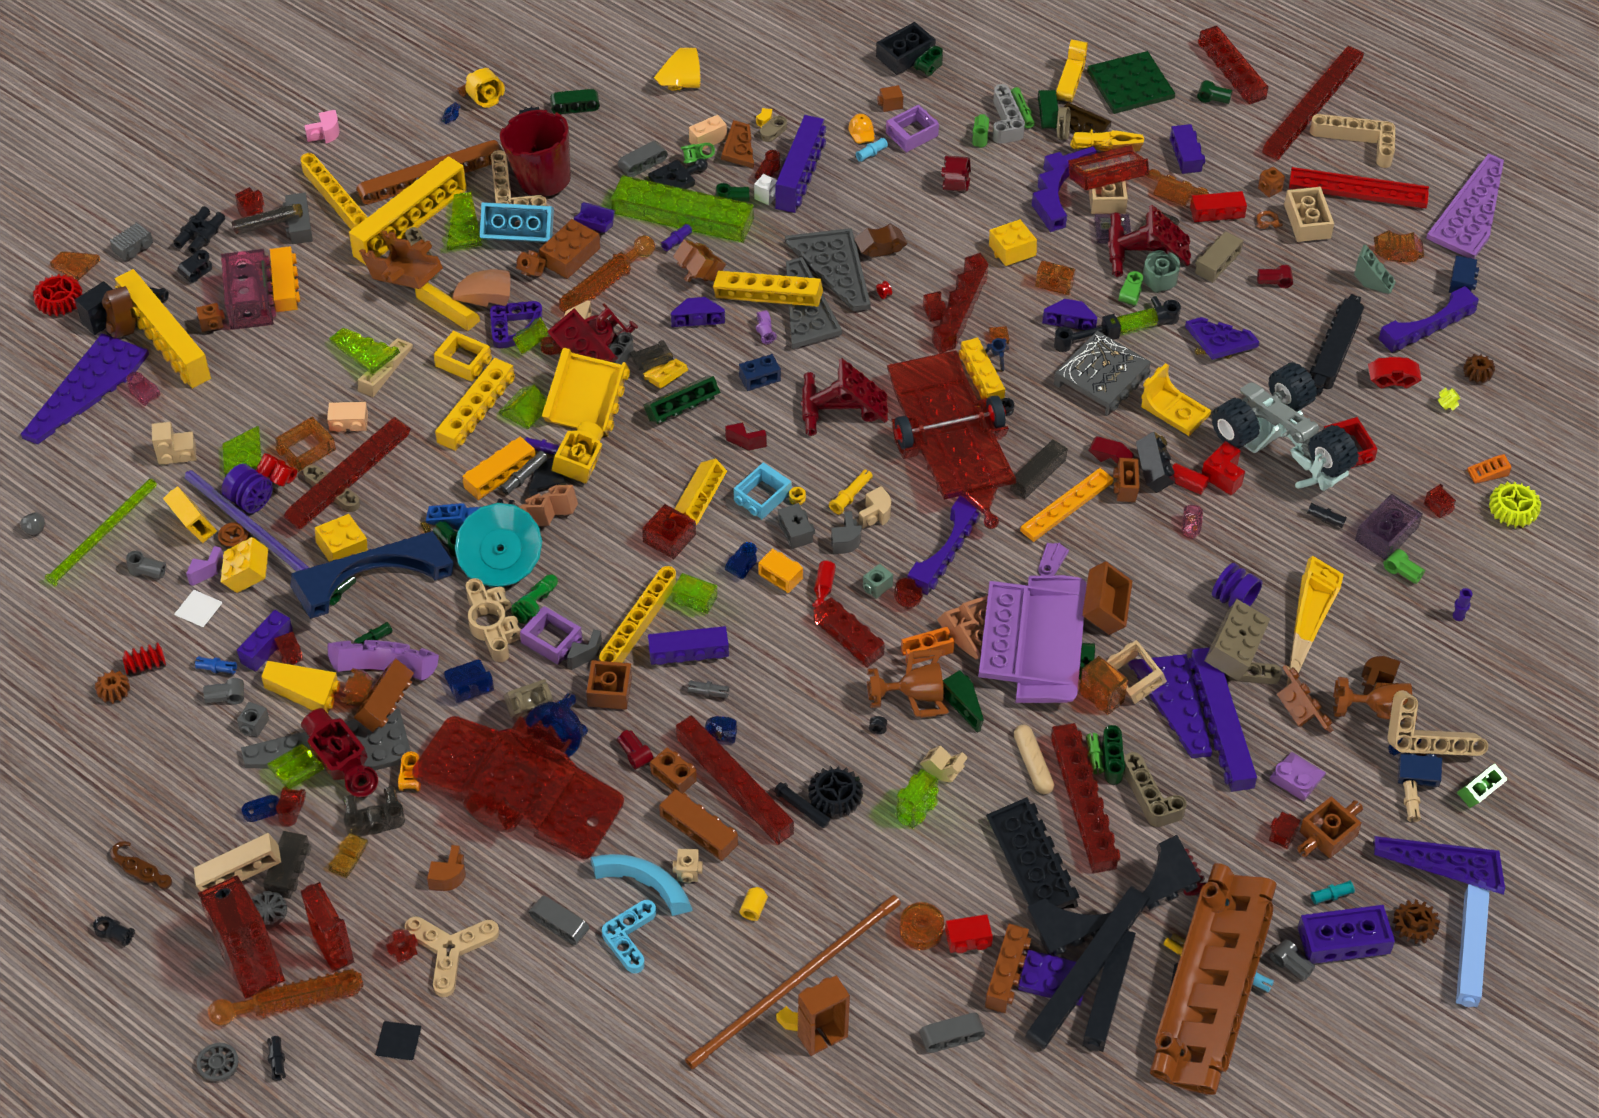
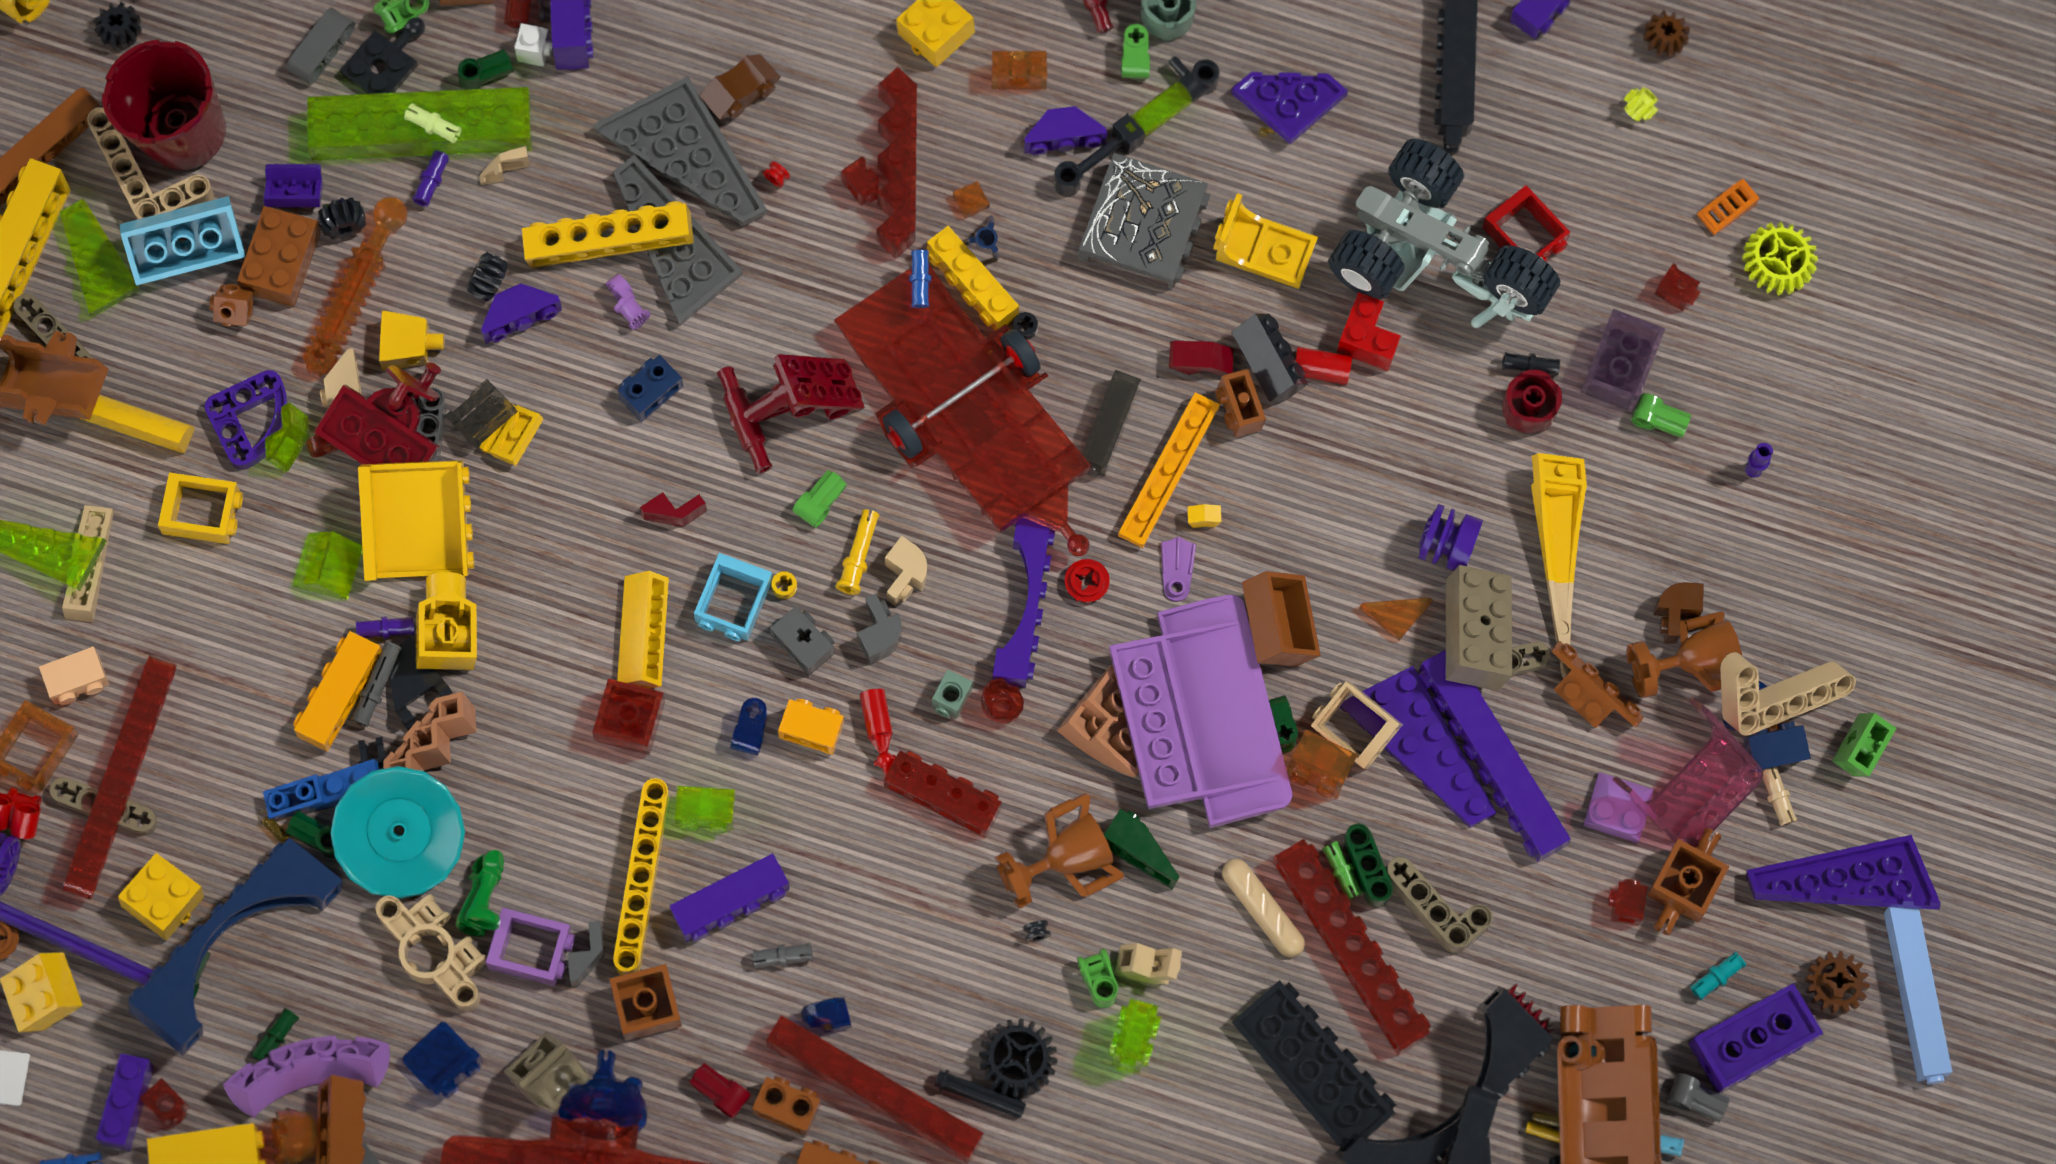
camera: 25 degrees left, 20 degrees up
yellow brick [435,358,515,451] -> none
nougat brick [452,269,510,307] -> none
dark green brick [643,376,721,423] -> none
dark orange brick [673,239,726,282] -> none
orange piece [901,627,954,664] -> none
clear pink rock [1182,505,1203,539] -> none
red brick [1368,357,1422,389] -> none
none -> black gear [318,197,366,240]
none -> yellow torso [379,311,445,371]
none -> yellowish green pin [404,103,462,144]
none -> black gear [467,252,508,302]
none -> tan slope [479,147,530,185]
none -> bright green piece [792,470,847,528]
none -> blue pin [909,250,931,308]
none -> red gear [1064,559,1110,604]
none -> bright green piece [1077,948,1118,1008]
none -> yellow piece [1187,504,1222,528]
none -> clear orange tile [1359,597,1433,641]
none -> dark red brick [1502,370,1562,434]
none -> clear pink windscreen [1612,697,1763,848]

